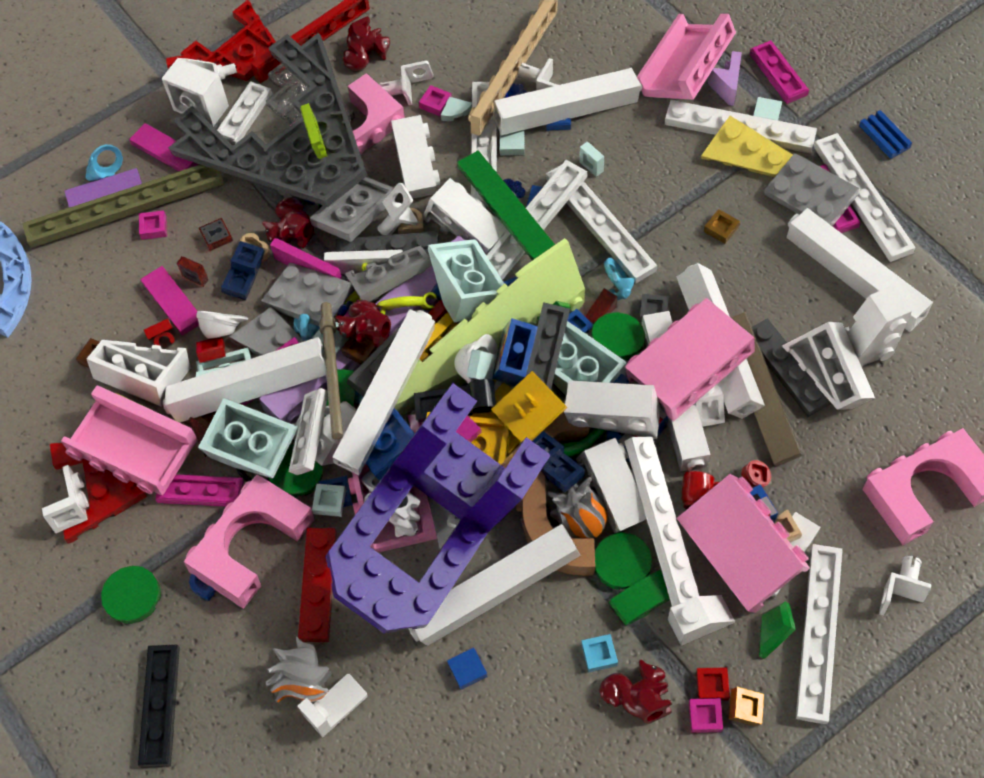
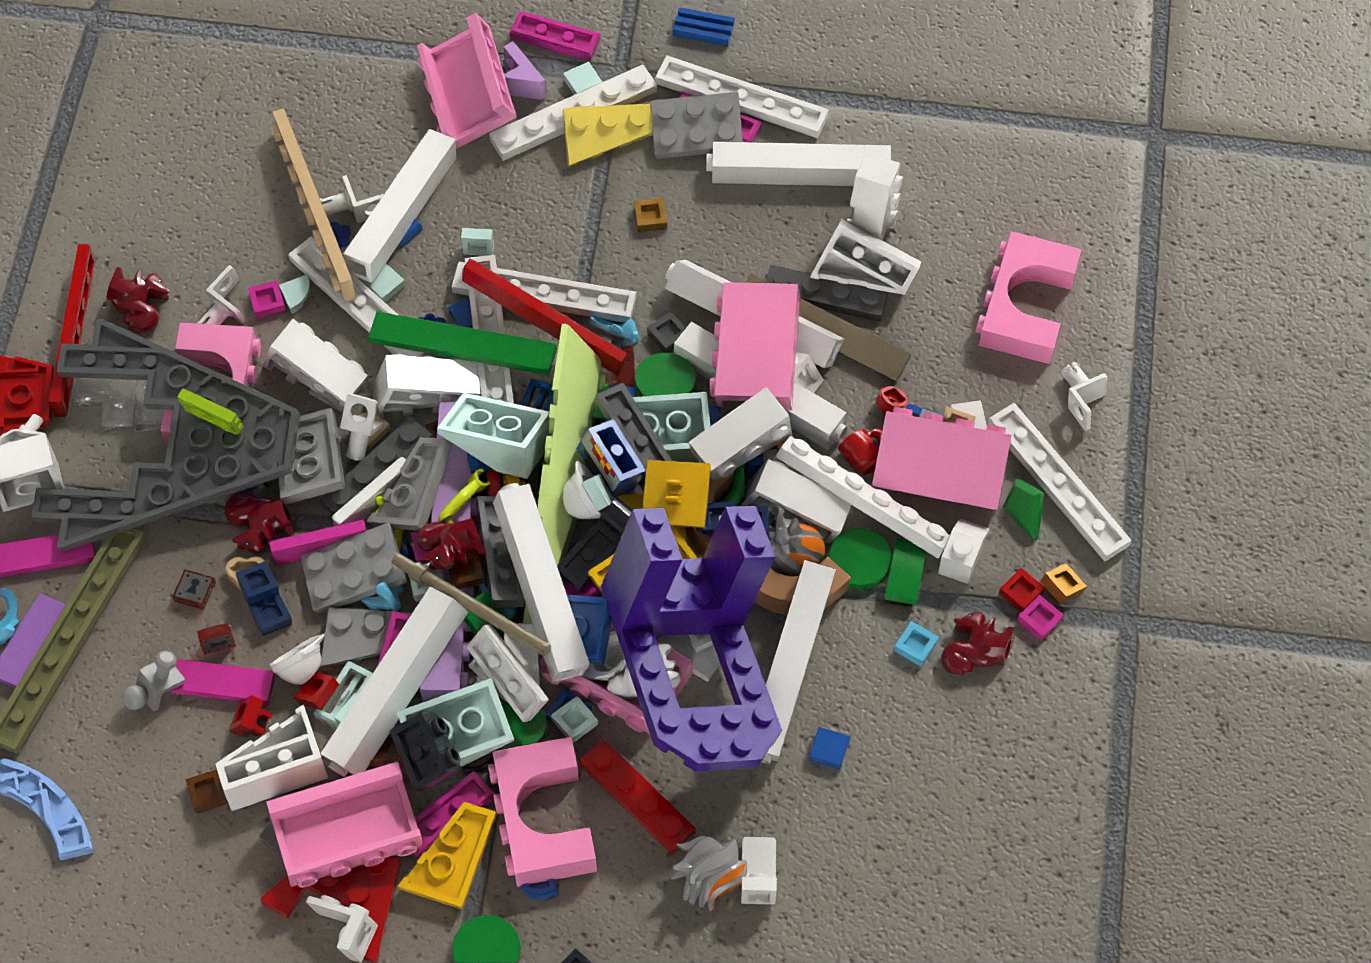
camera: 50 degrees left, 0 degrees up
dark pink tile [139,210,167,240] -> none
white tile [217,81,272,145] -> none
none -> light grey piece [122,651,185,712]
none -> black bracket [389,712,463,791]
none -> yellow wing [397,802,497,910]
none -> red tile [462,259,627,376]

